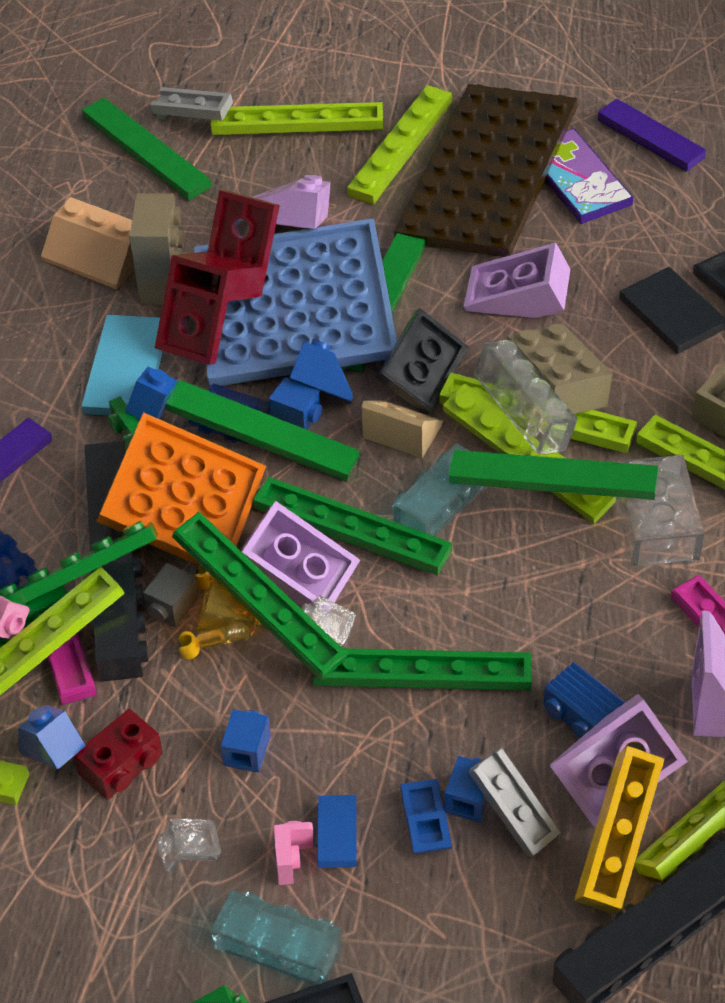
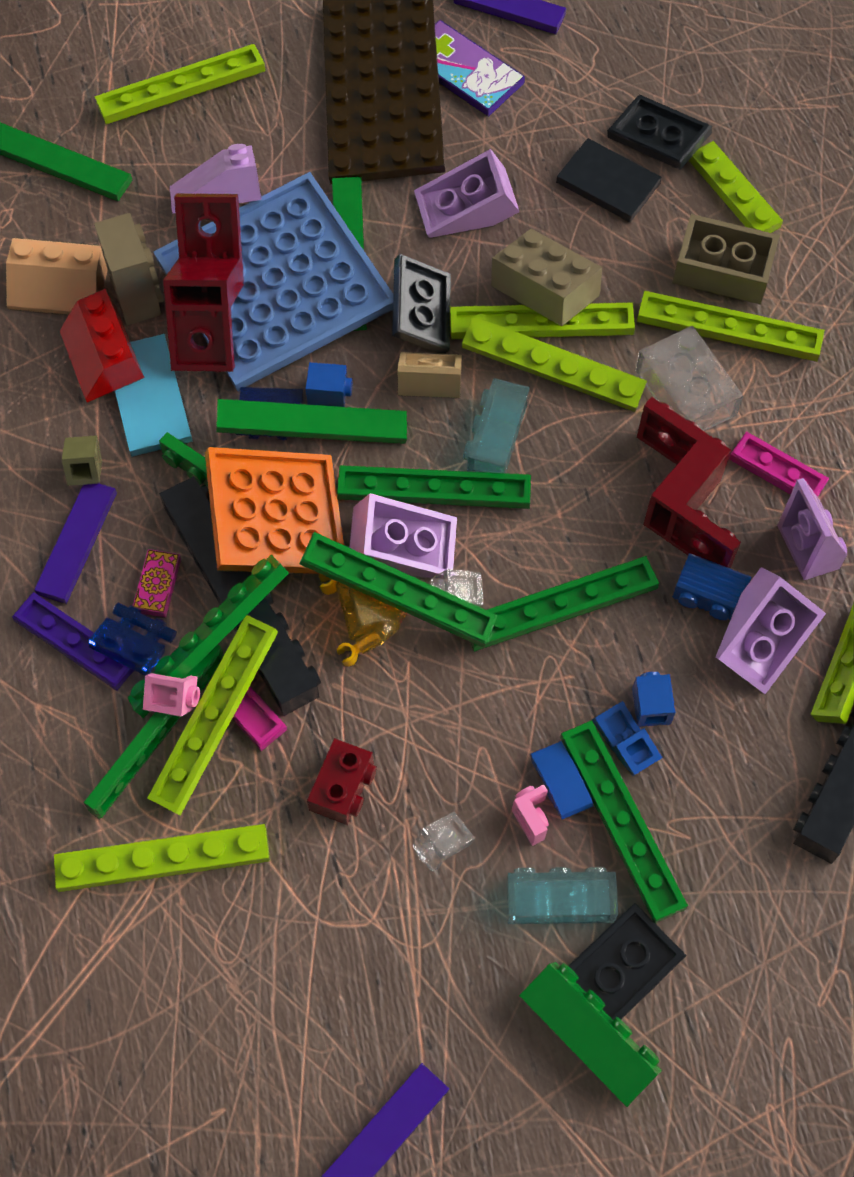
camera: 25 degrees left, 15 degrees up
slope [18,705,86,769] -> none
blue slope [125,366,178,419] -> none
dark grey brick [143,563,199,627] -> none
light grey hinge [150,87,233,121] -> none
blue brick [221,709,271,773] -> none
blue slope [290,339,353,403] -> none
lime plate [347,85,452,205] -> none
green tile [448,450,658,500] -> none
light grey hinge [469,748,561,857] -> none
clear brick [474,340,578,454] -> none
yellow brick [574,746,664,914] -> none
none -> red slope [60,288,145,403]
none -> olive brick [62,435,102,486]
none -> tile [132,549,181,618]
none -> green plate [560,720,688,923]
none -> dark red bracket [637,397,741,569]

